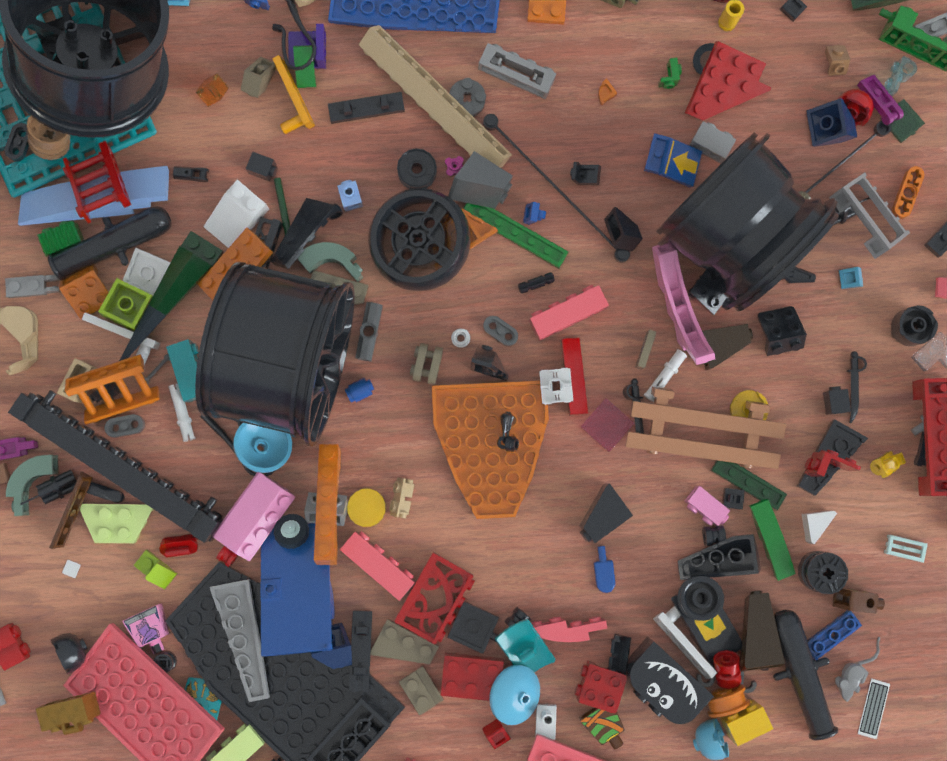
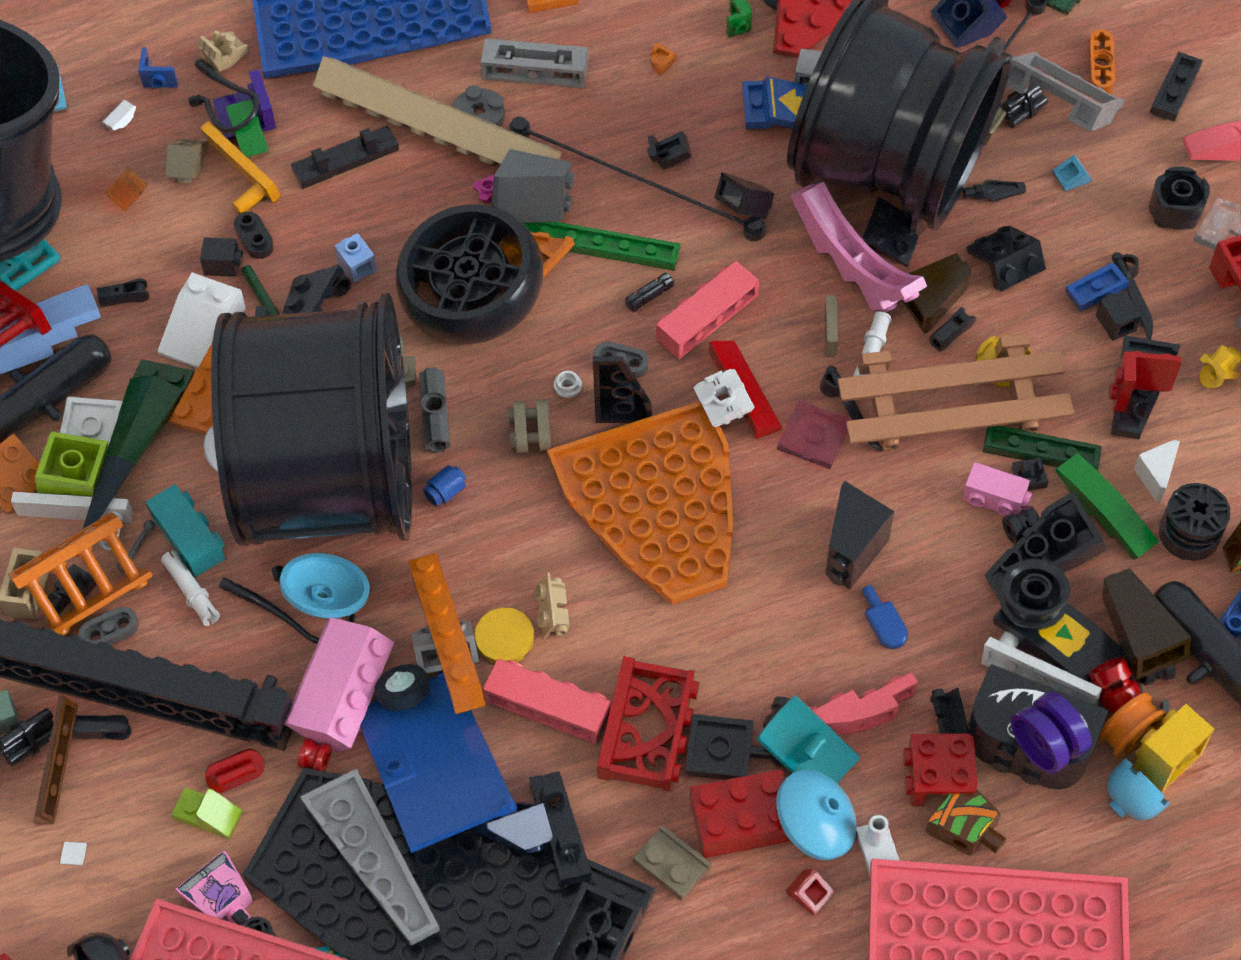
camera: 10 degrees left, 25 degrees down
yellowish green wing [80,504,154,544] -> none
dark tan wing [370,619,439,664] -> none
black wheel [397,148,437,189] -> none
black piece [497,412,519,452] -> none
blue tile [523,202,546,225] -> none
none -> white piece [101,100,136,131]
none -> black plate [234,212,274,259]
none -> black bar [929,307,976,352]
none -> dark purple wheel [1010,691,1092,775]
none -> blue plate [1065,262,1129,312]

